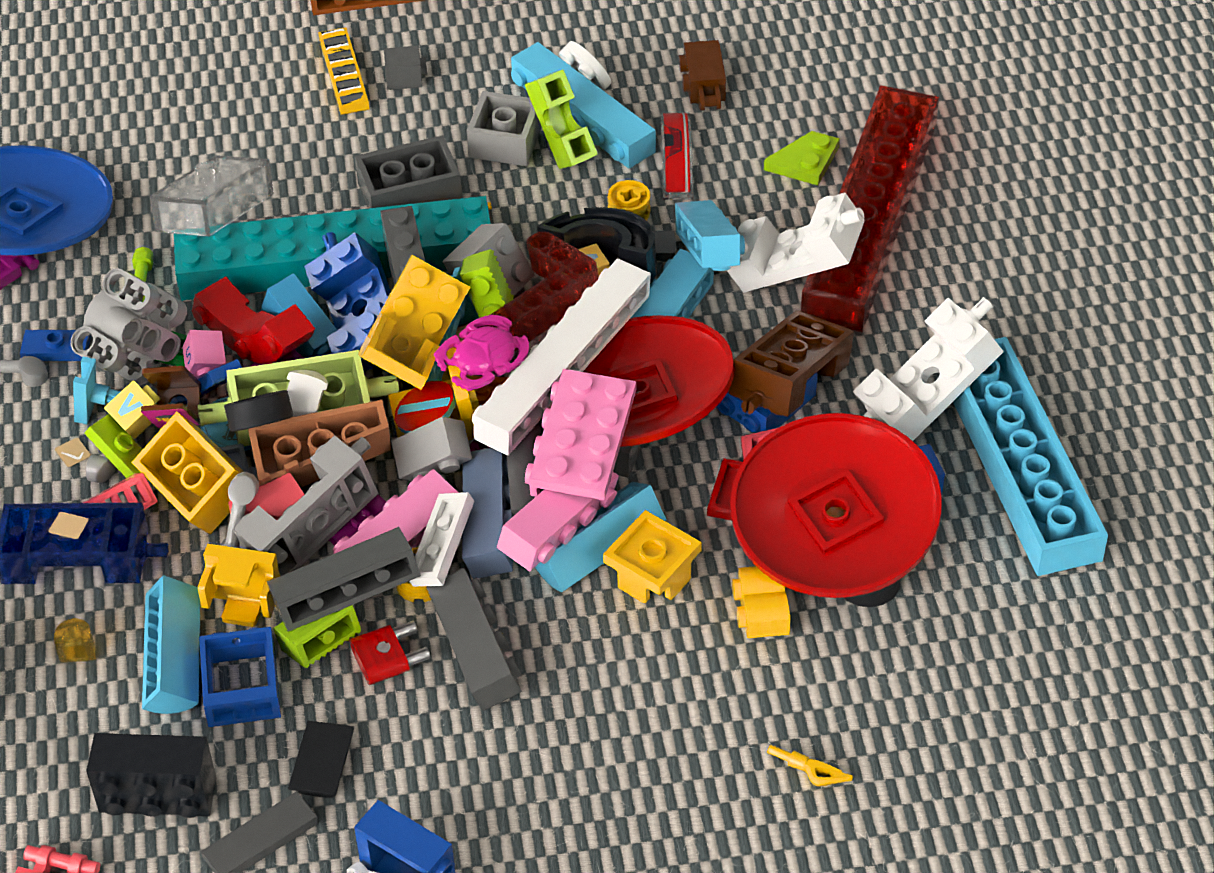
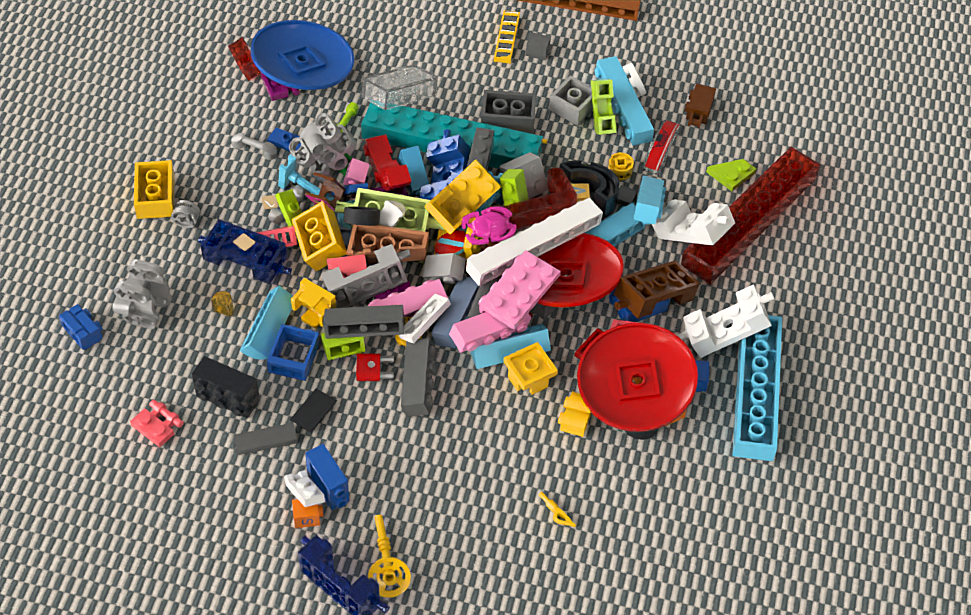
camera: 20 degrees right, 5 degrees up
light yellow brick [104,380,161,439] -> none
light grey bar [220,472,259,548] -> none

